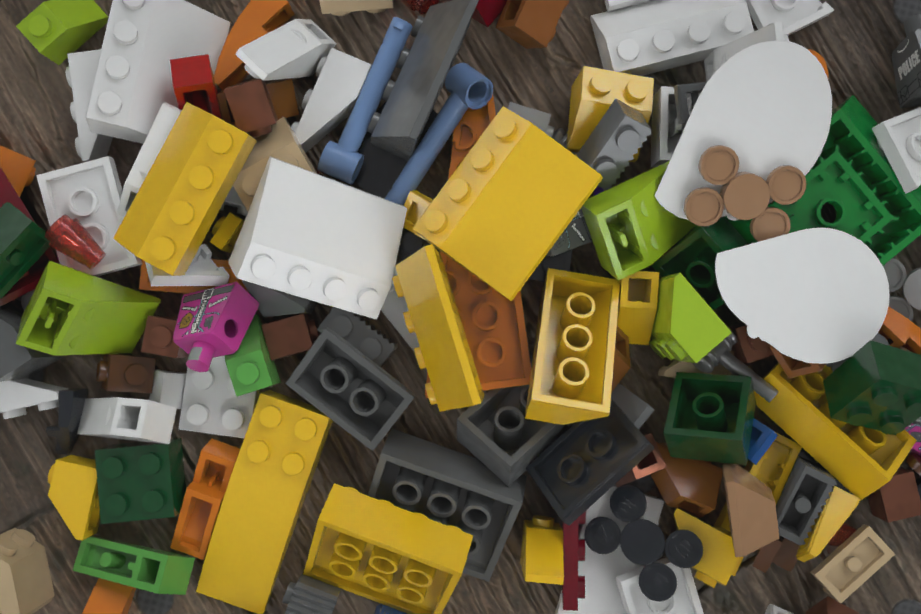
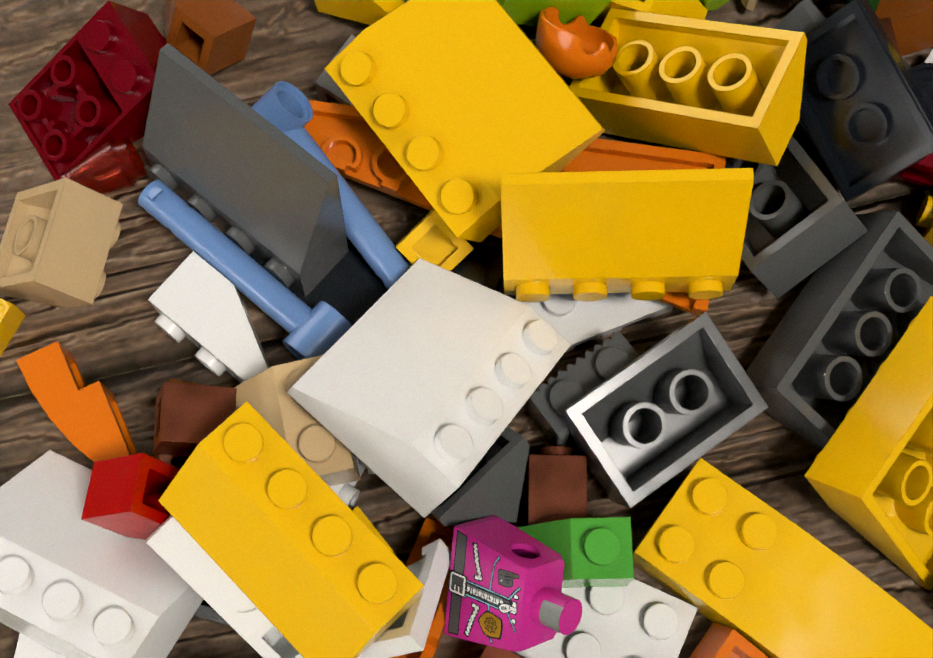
camera: 70 degrees left, 15 degrees down
white slope [235,19,337,81] -> none
none -> orange hair [535,6,618,79]

